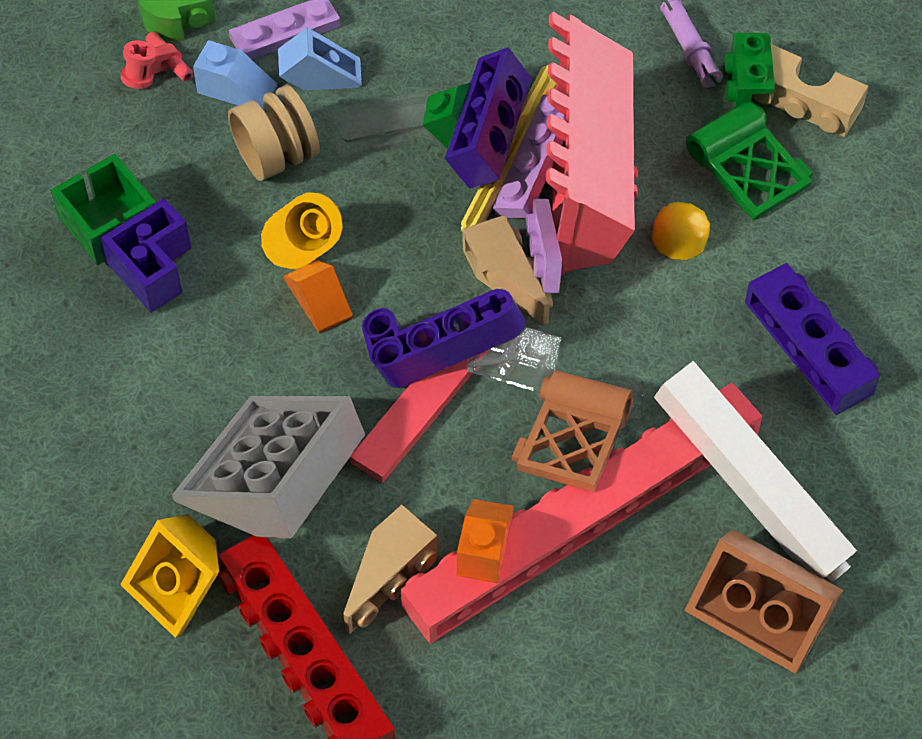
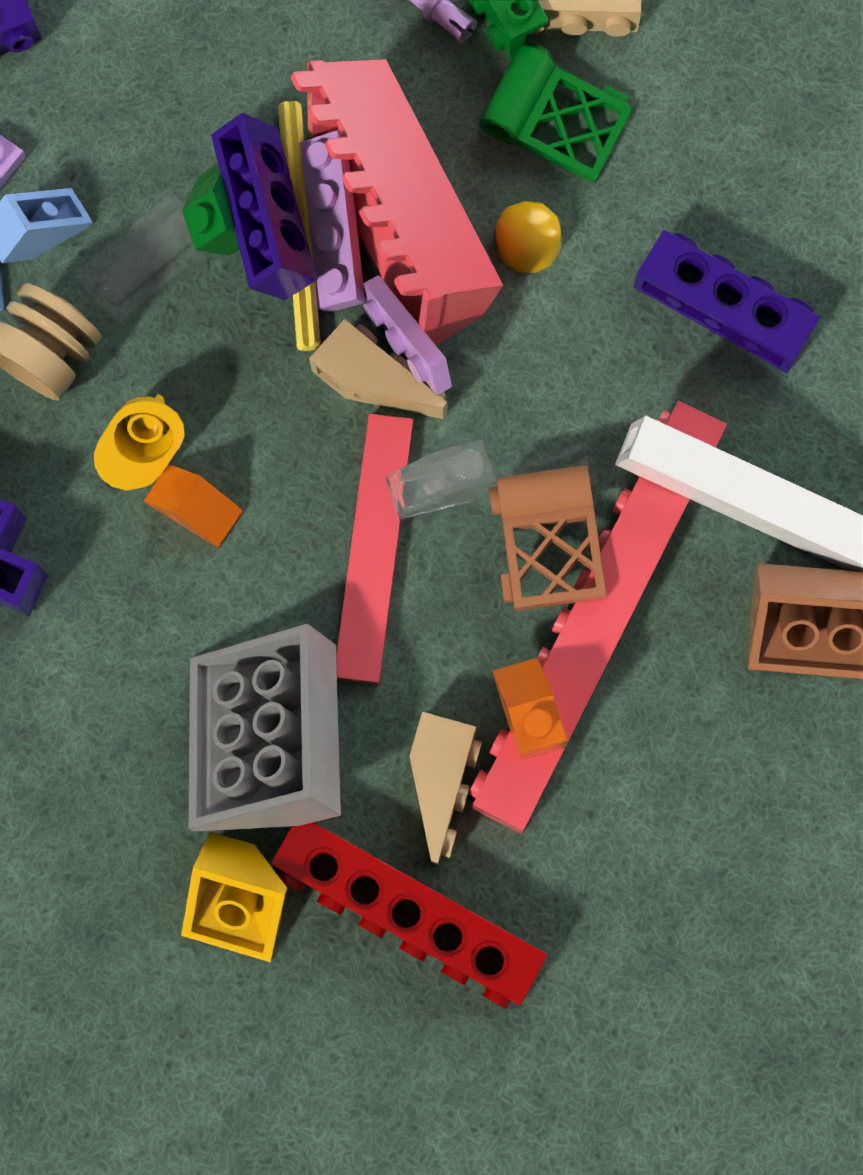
camera: 25 degrees left, 20 degrees up
dark purple beam [362,289,525,388] -> none

